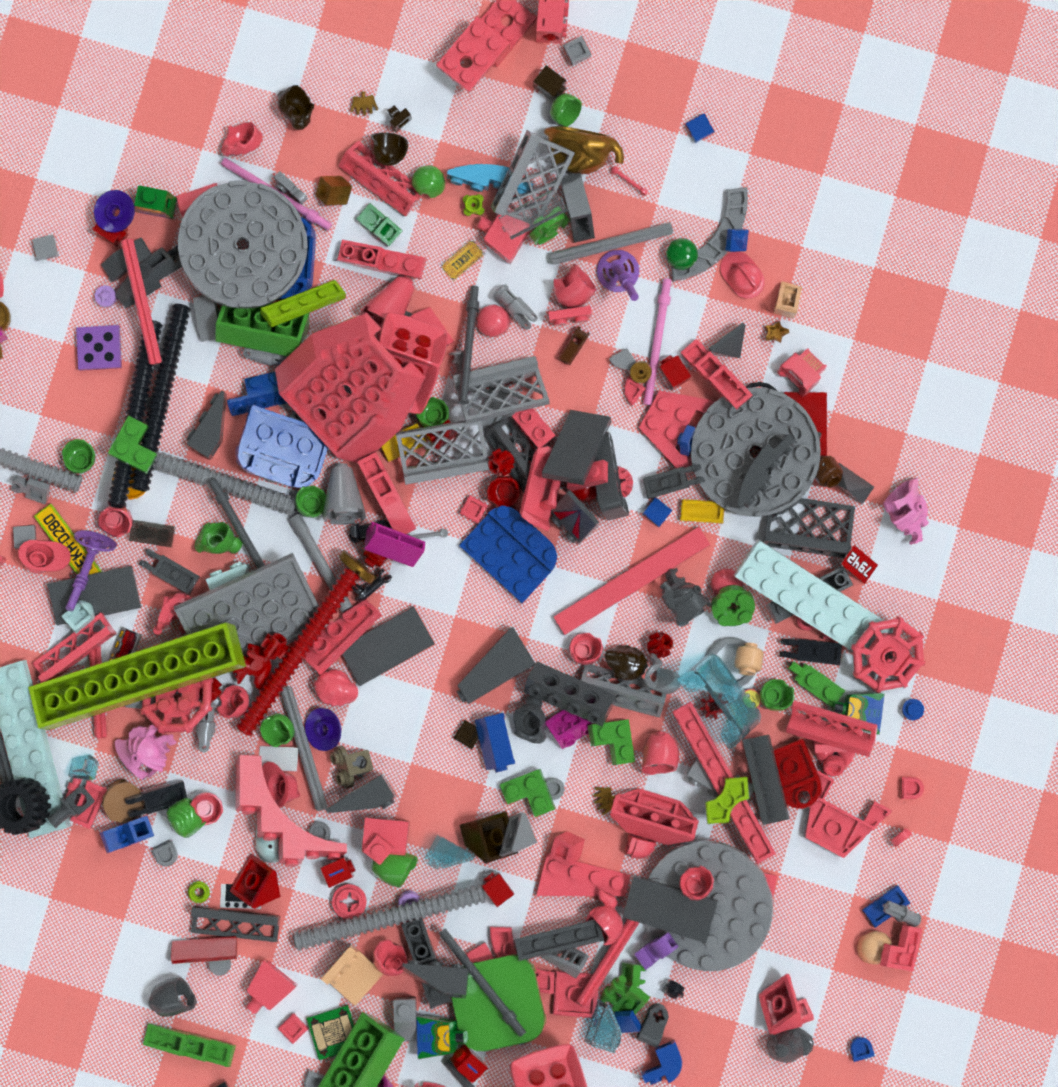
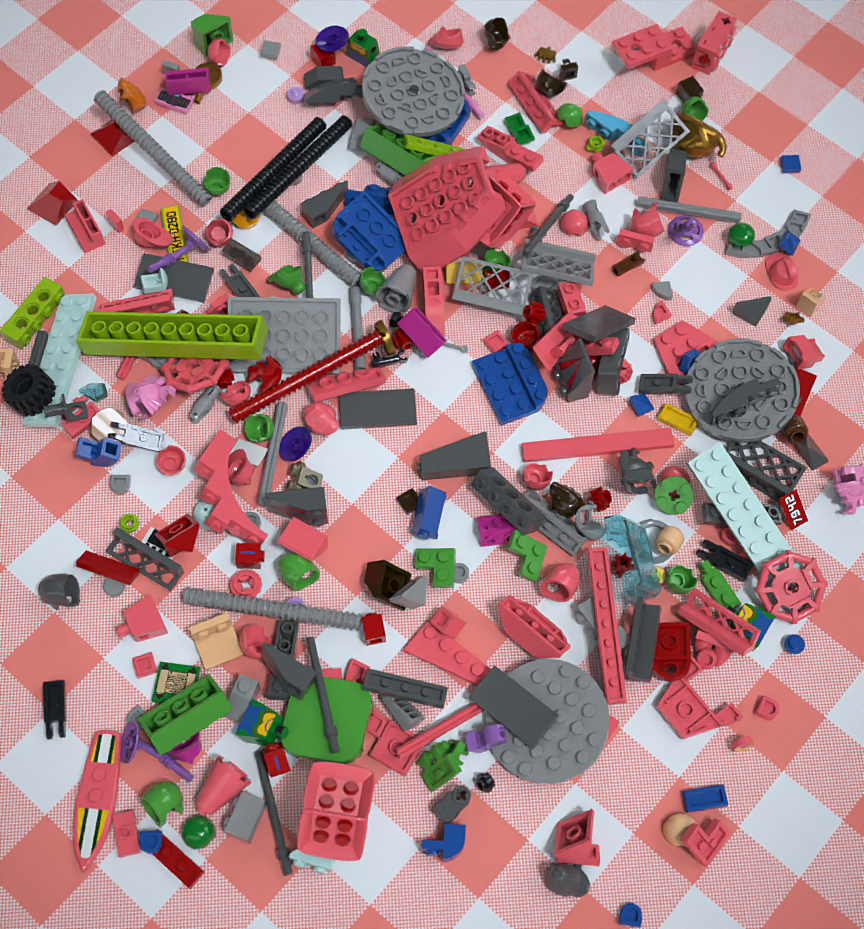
camera: 20 degrees right, 20 degrees down
light grey plate [11,475,50,504] -> none
medium lavender tile [76,325,122,371] -> none
bright green plate [108,416,157,474] -> none
coral axle [121,238,162,365] -> none
bright green slope [143,1023,236,1067] -> none
bright green hair [166,798,206,838] -> none
red gear [260,633,289,660] -> none
pearl gold panel [315,176,352,205] -> none
coral plate [363,833,394,865] -> none
clear light blue slope [425,835,476,870] -> none
clear tile [439,238,485,282] -> none
clear piece [498,189,568,240] -> none
dark grey hair [513,695,547,744] -> none
bright green plate [529,208,570,245] -> none
light grey plate [563,36,592,66] -> none
clear light blue slope [584,1000,622,1053] -> none
coral hair [586,889,623,945] -> none
pearl gold piece [594,787,617,815] -> none
blue tile [612,1010,642,1033] -> none
coral piece [626,834,657,859] -> none
pearl gold tile [630,361,652,383] -> none
bright pink bar [643,278,672,406] -> none
red brick [659,355,691,390] -> none
coral hair [680,866,714,900] -> none
coral slope [681,338,753,410] -> none
lime tile [705,777,749,824] -> none
light grey axle [883,901,921,927] -> none

